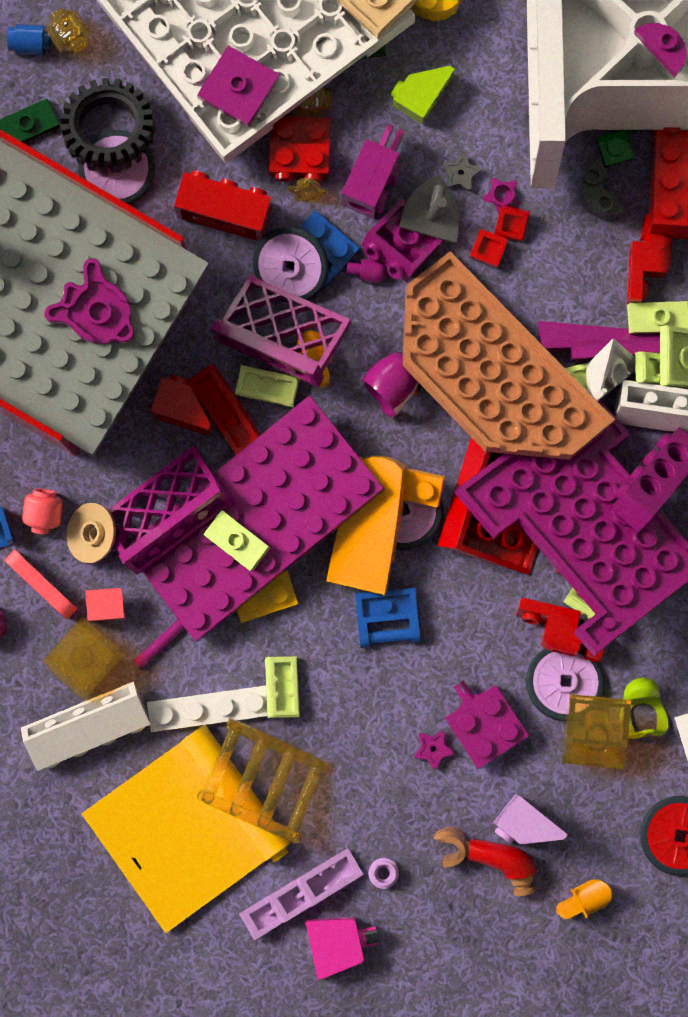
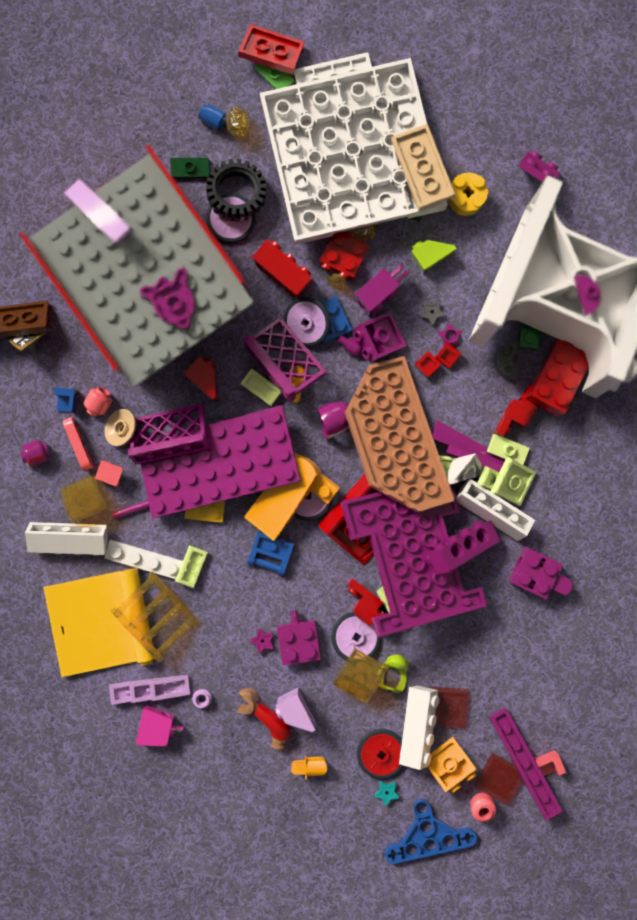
camera: 25 degrees right, 5 degrees up
red plate [188,364,261,455] -> none
magenta plate [197,45,280,127] -> none
yellowish green plate [203,510,271,572] -> none
dark grey shield [399,175,459,244] -> none

